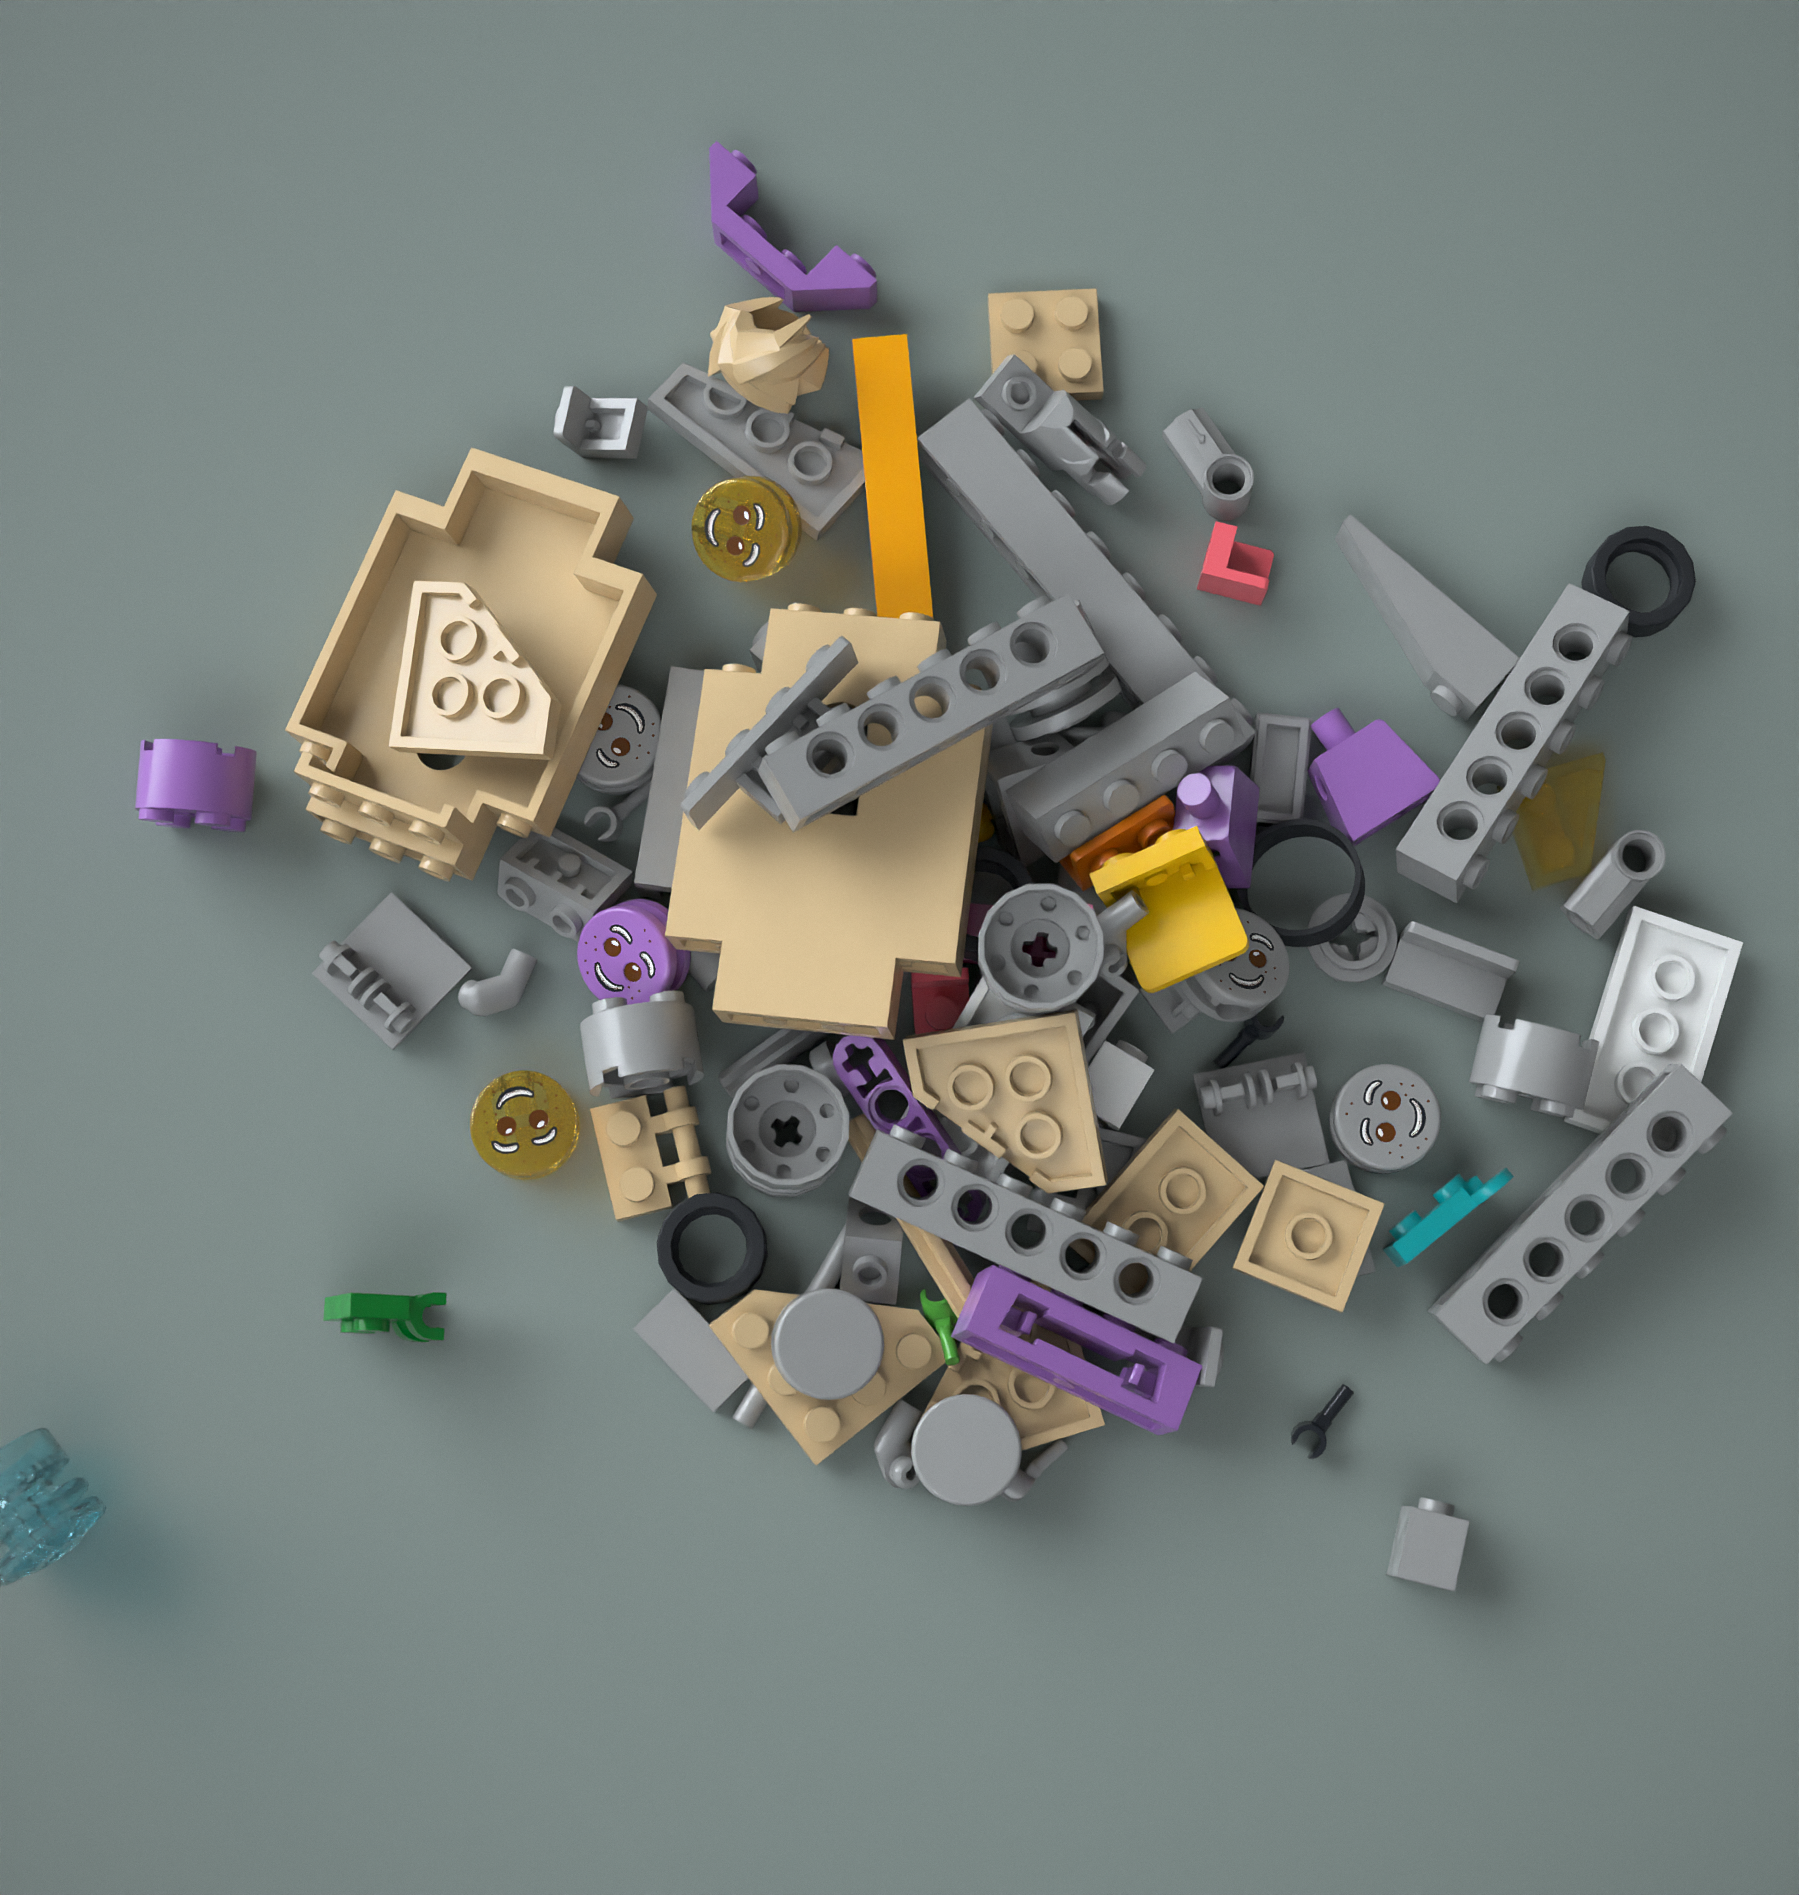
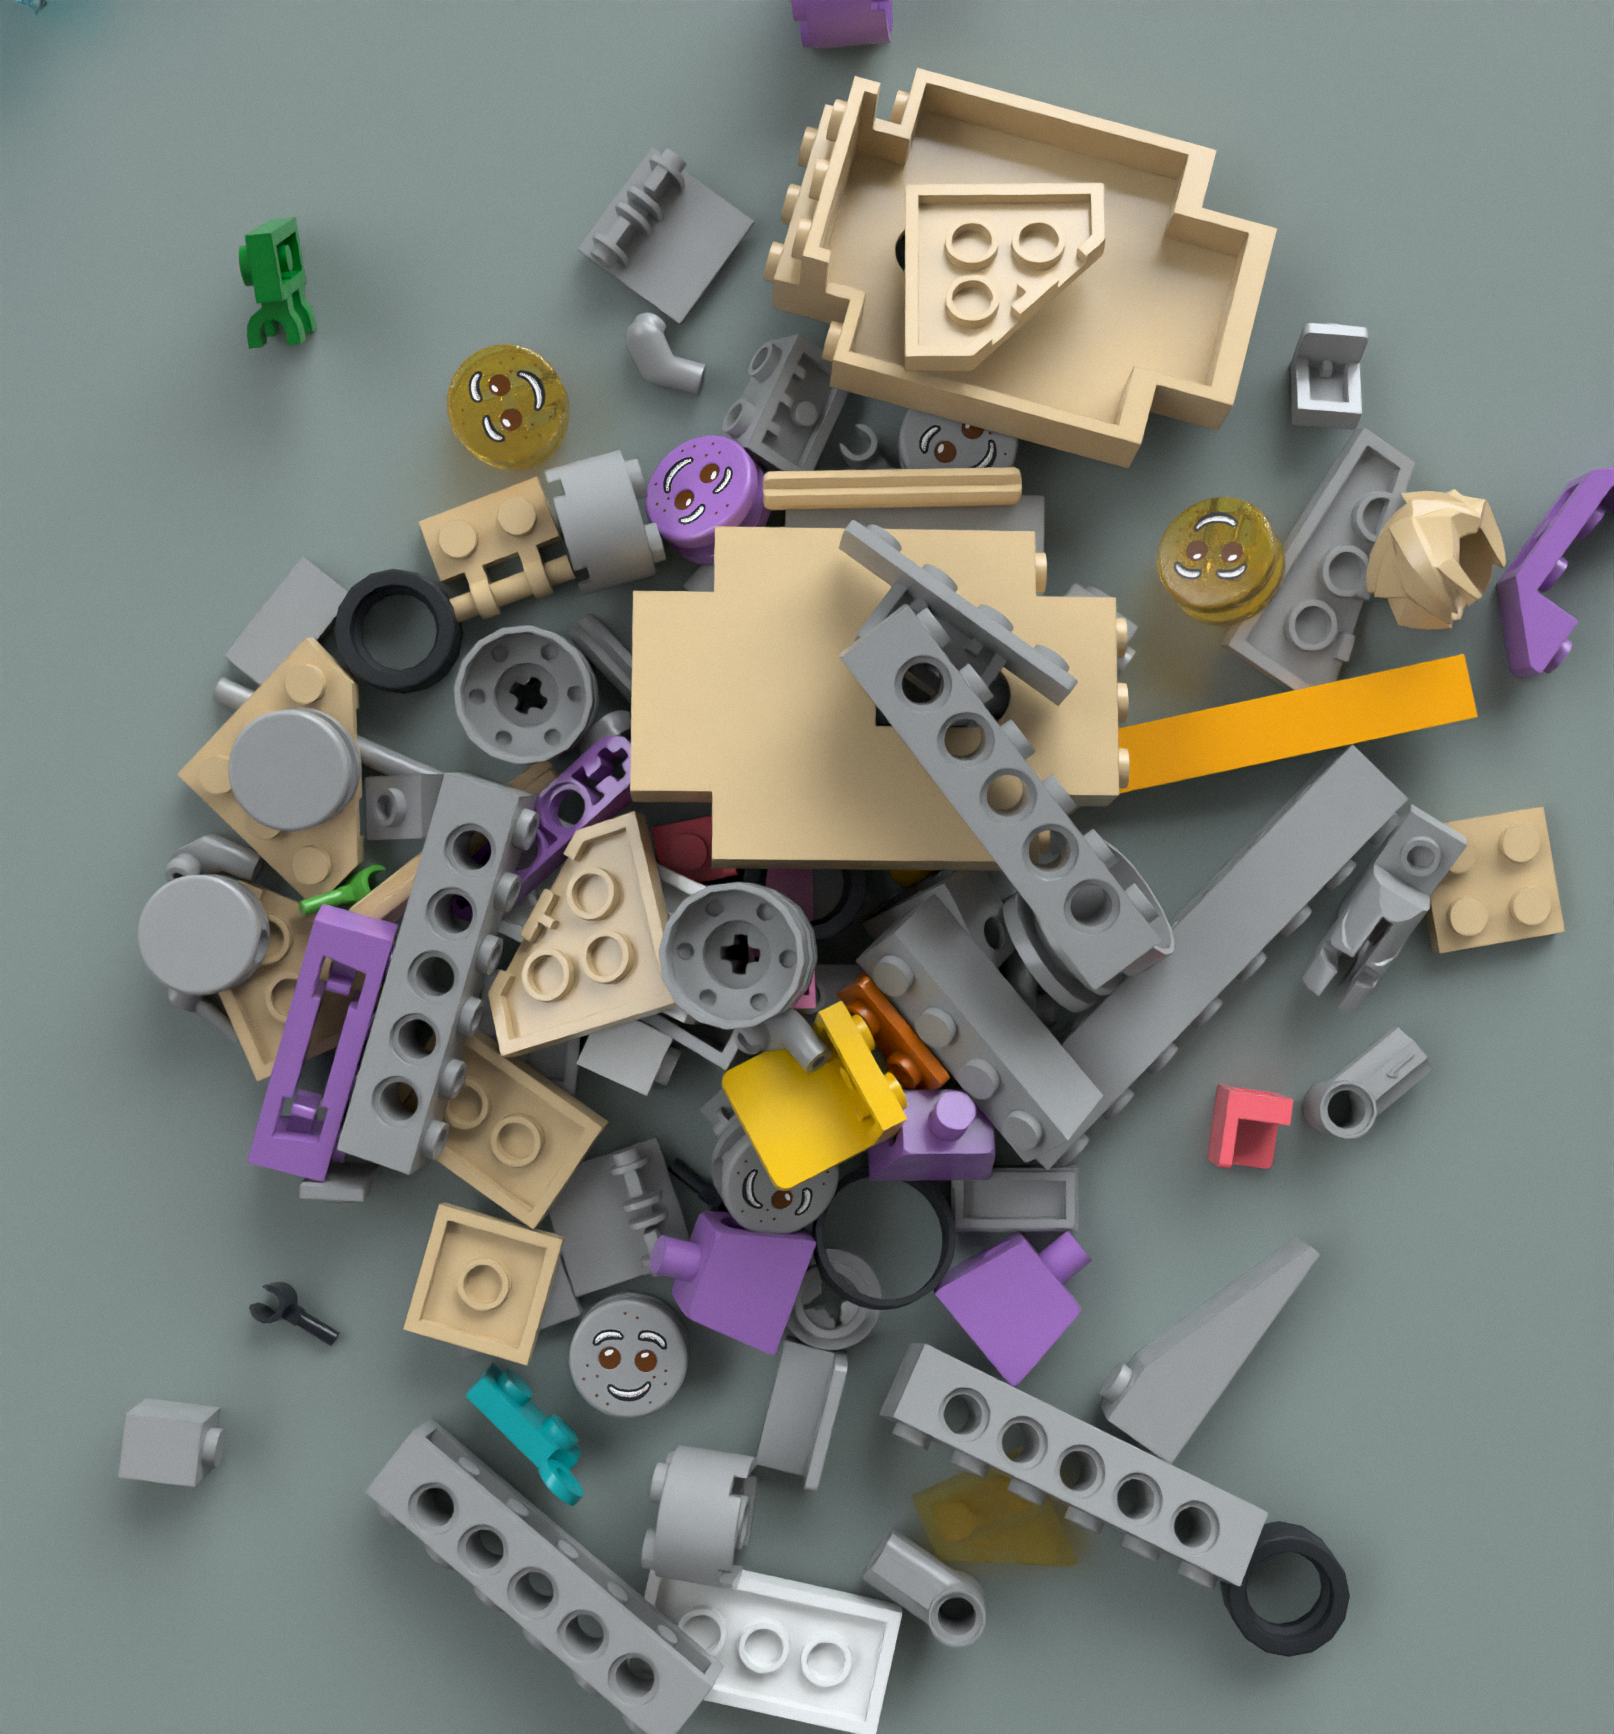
camera: 85 degrees right, 10 degrees up
none -> medium lavender torso [650,1211,817,1355]
none -> tan axle [762,467,1022,510]

